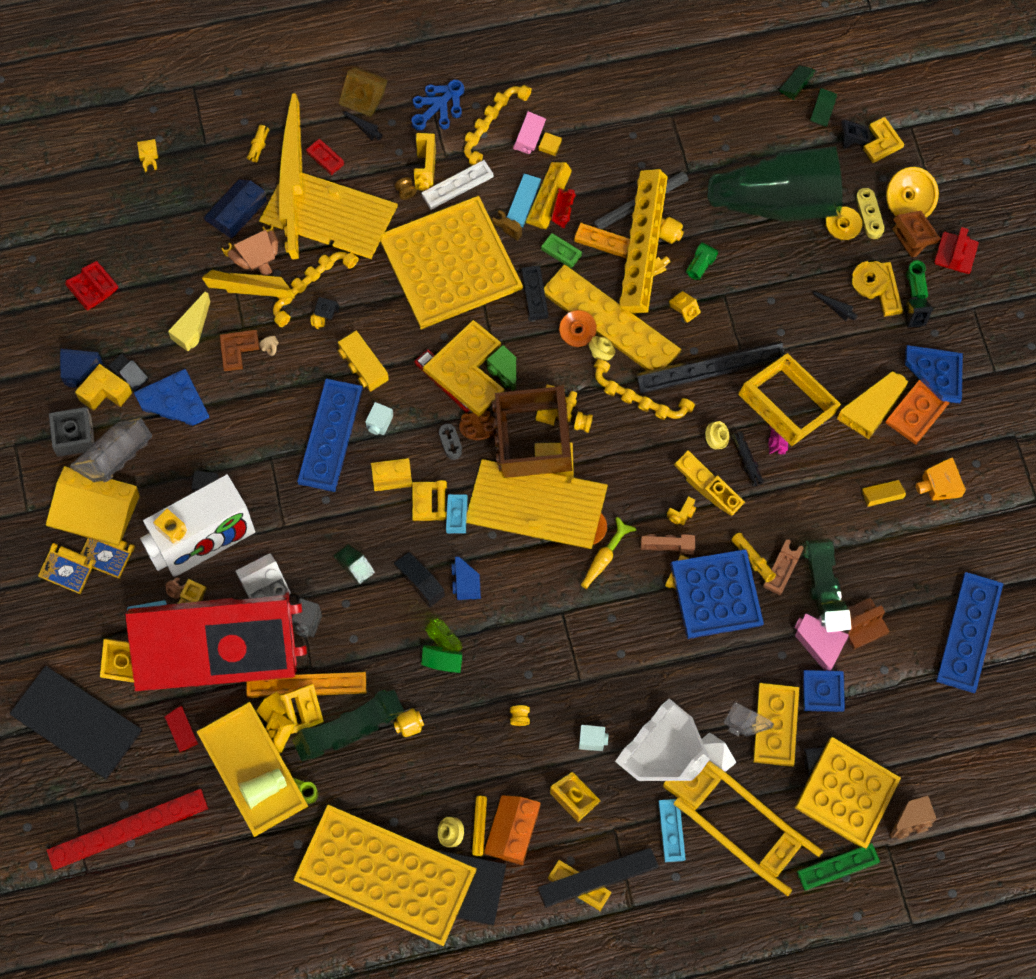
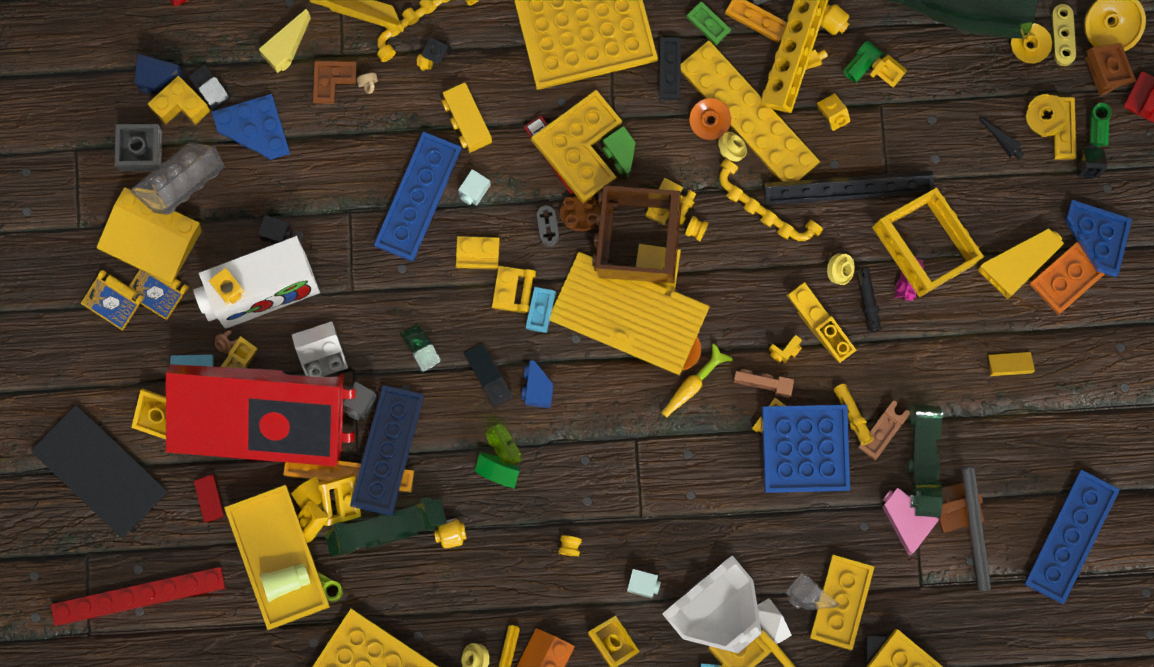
camera: 10 degrees right, 10 degrees up
blue plate [803,670,845,712] -> none
light orange torso [916,458,966,501] -> none
none -> dark blue plate [350,385,424,516]
none -> yellow bracket [870,55,907,87]
none -> dark grey axle [962,466,991,591]

